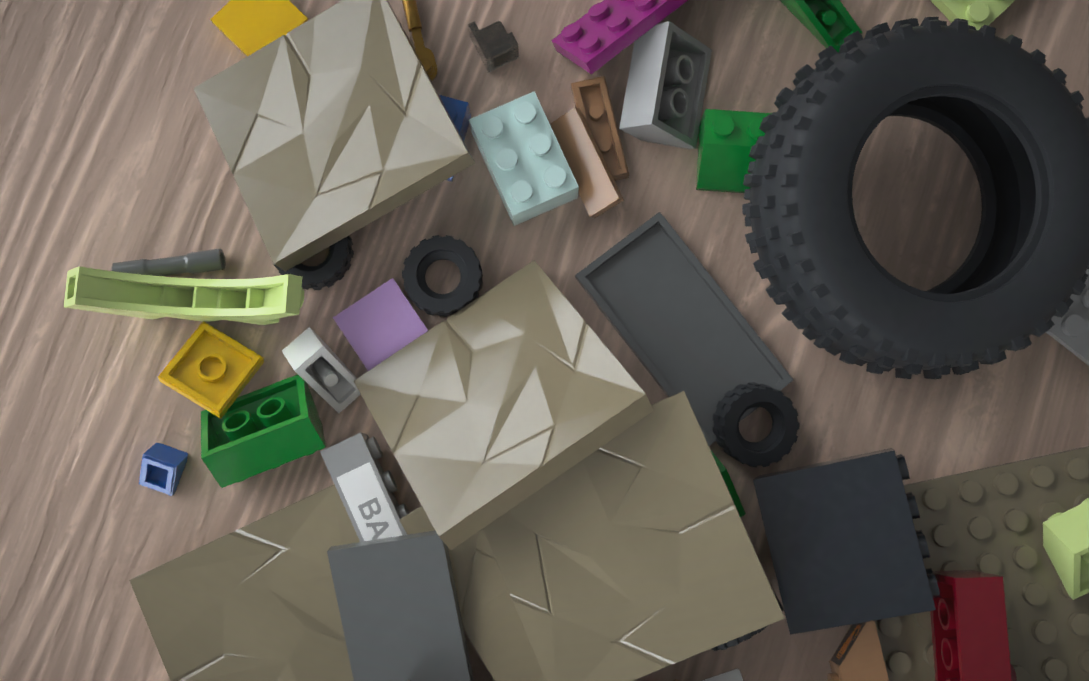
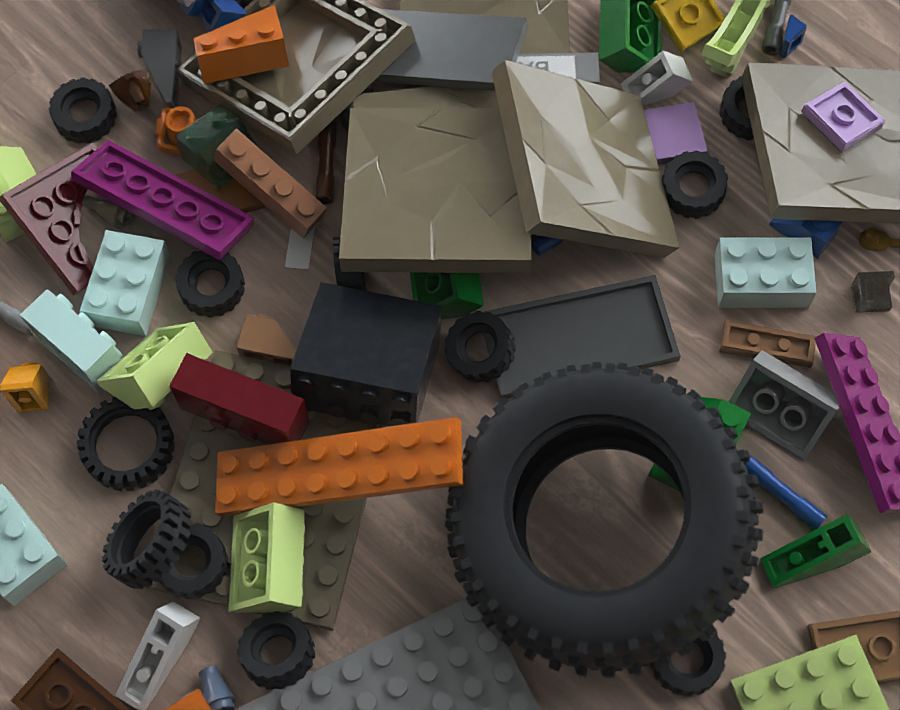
camera: 115 degrees right, 15 degrees down
medium nougat tile [550,107,624,218] -> none
none -> orange plate [215,417,463,517]
none -> blue piece [744,455,828,530]
none -> blue slope [780,14,807,59]
none -> lavender tile [801,81,885,152]

